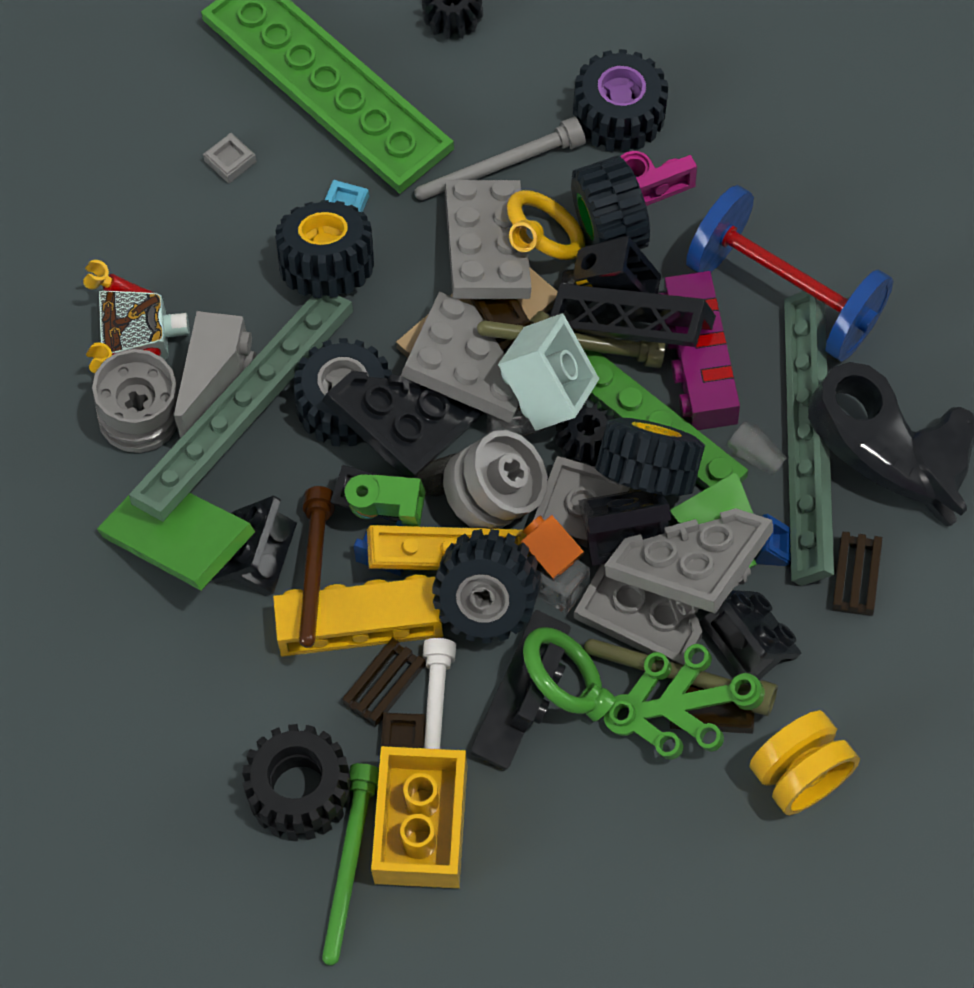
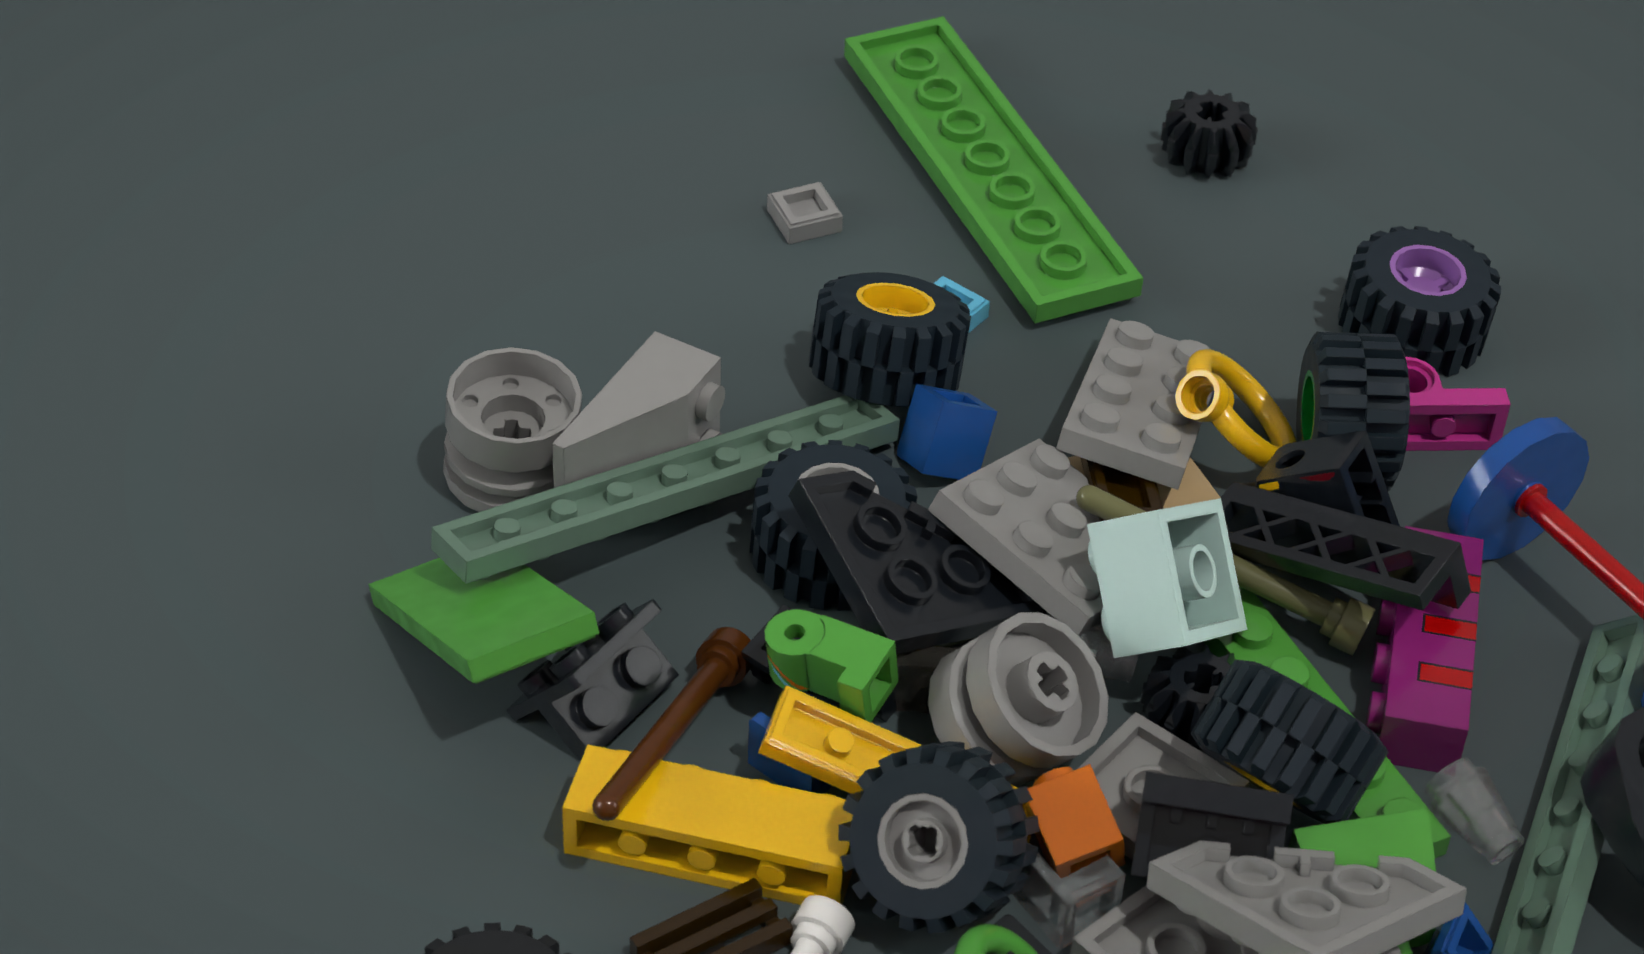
camera: 15 degrees right, 20 degrees down
torso [83,259,190,373] -> none
light grey piece [414,116,586,201] -> none
none -> blue panel [897,384,998,480]

